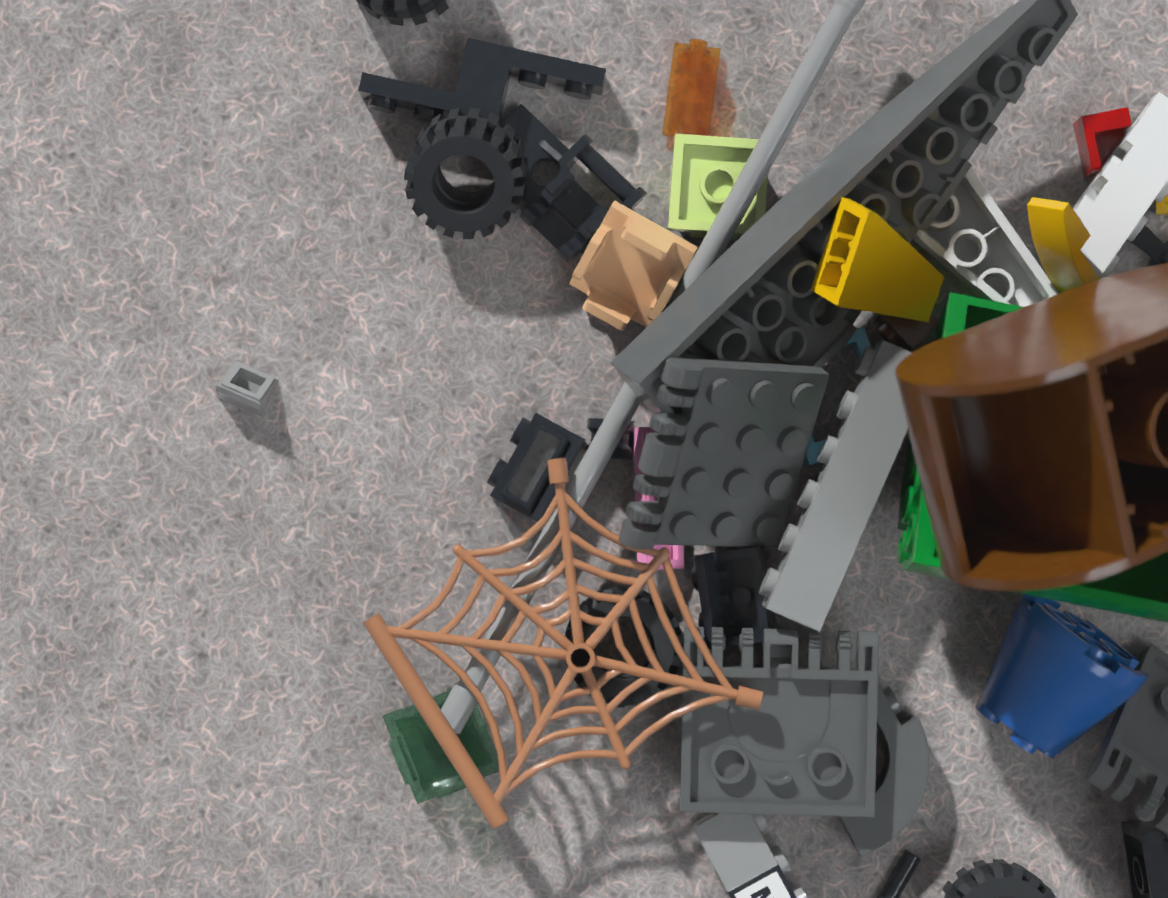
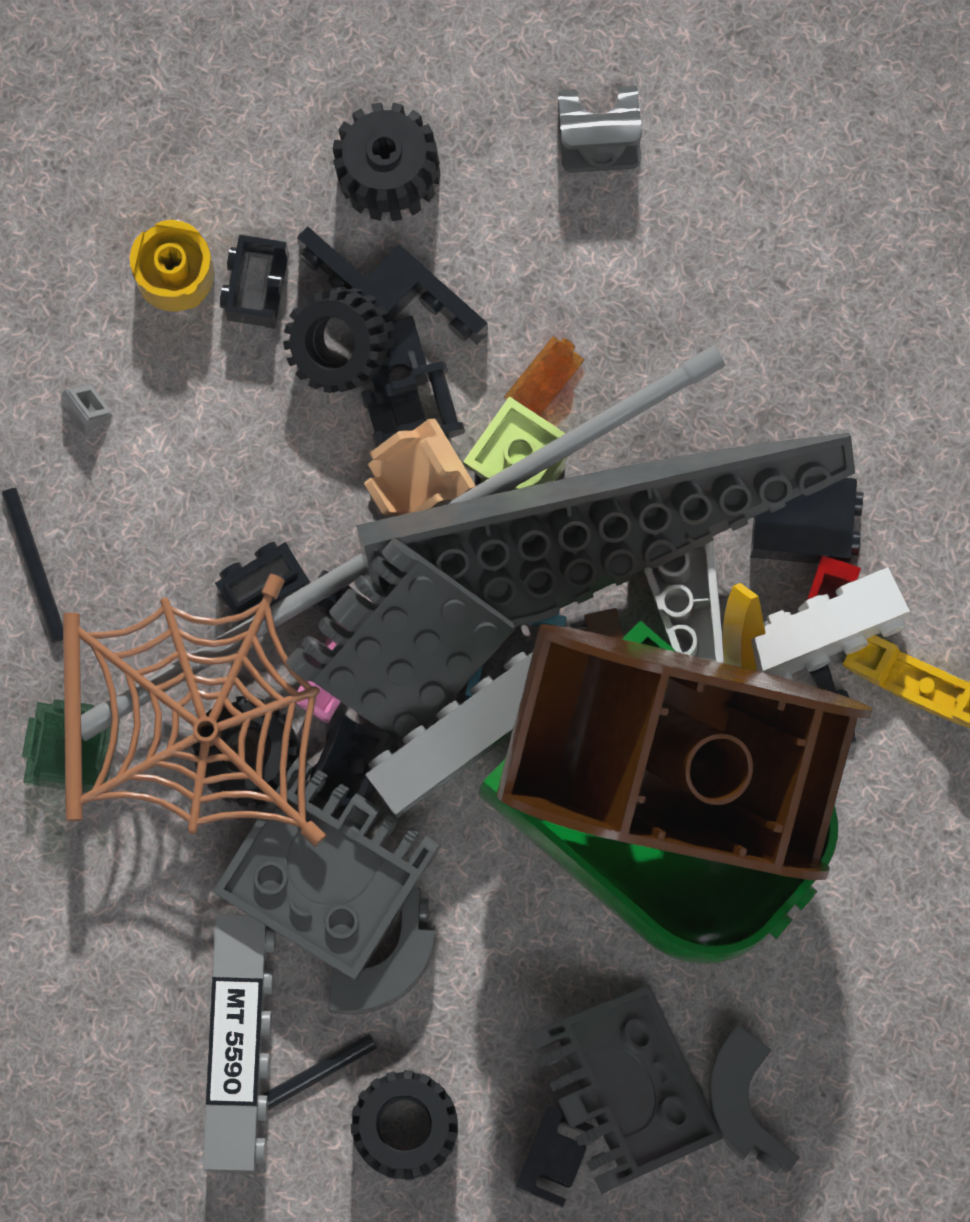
camera: 30 degrees right, 10 degrees down
yellow slope [811,197,944,322] -> none
blue cone [976,595,1149,758] -> none
none -> black bar [1,488,63,643]
none -> yellow brick [130,220,215,312]
none -> black window [220,235,289,329]
none -> black brick [750,478,864,564]

